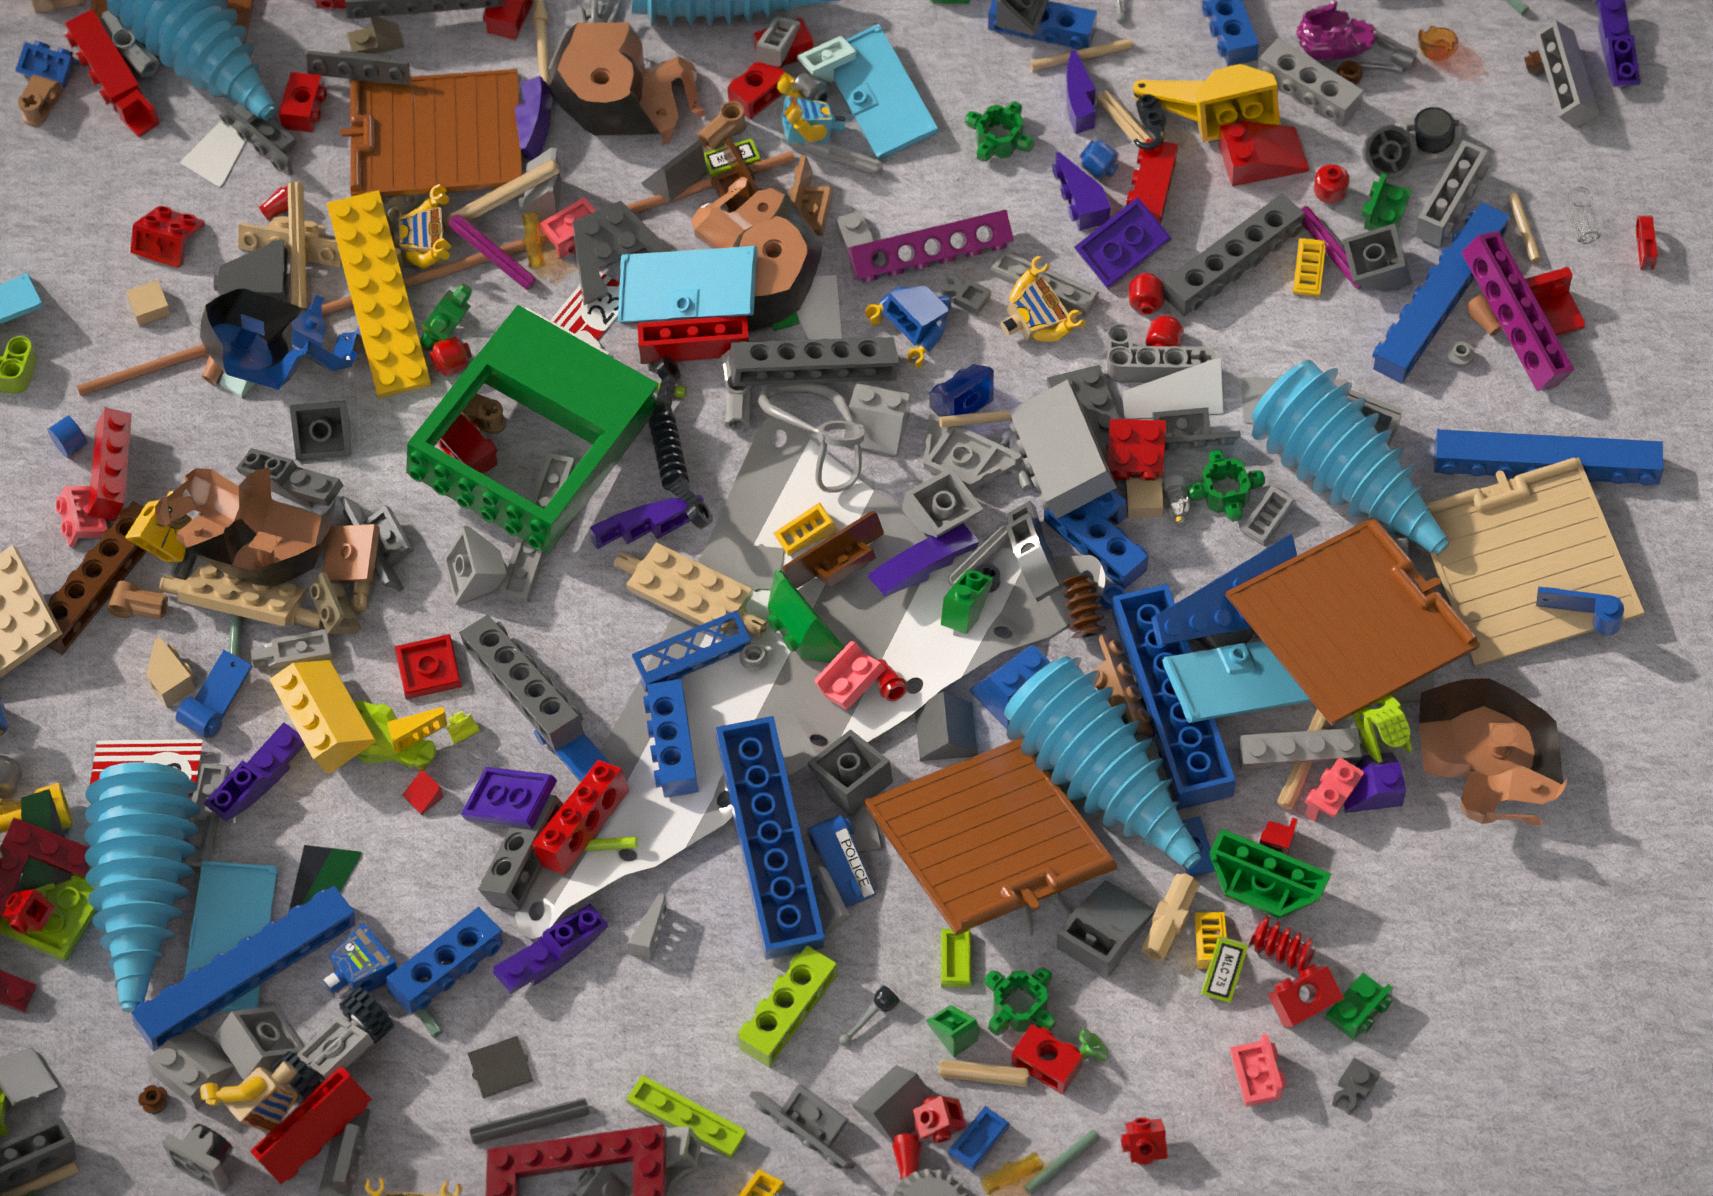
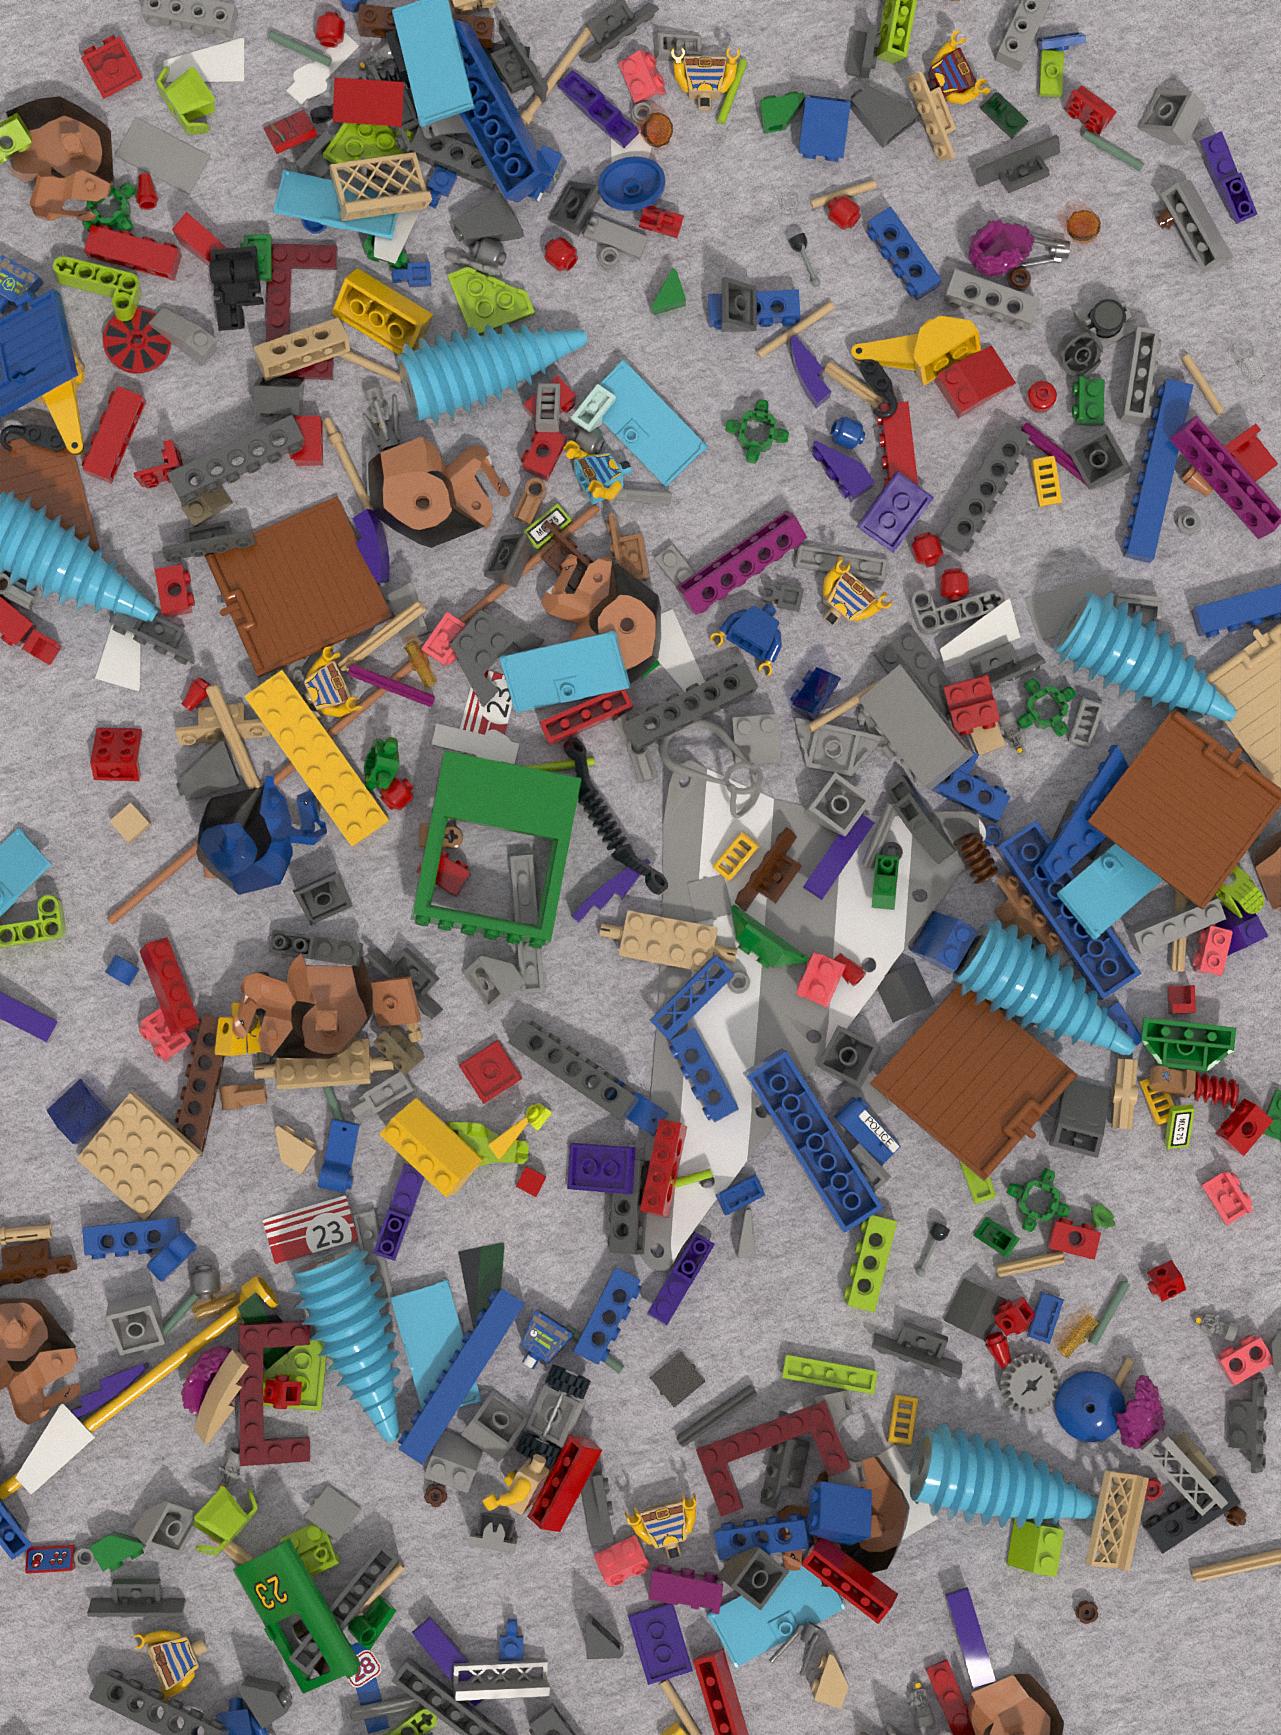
camera: 25 degrees left, 25 degrees up
none -> blue plate [715,1174,765,1215]
none -> medium nougat leg [1149,1066,1196,1098]

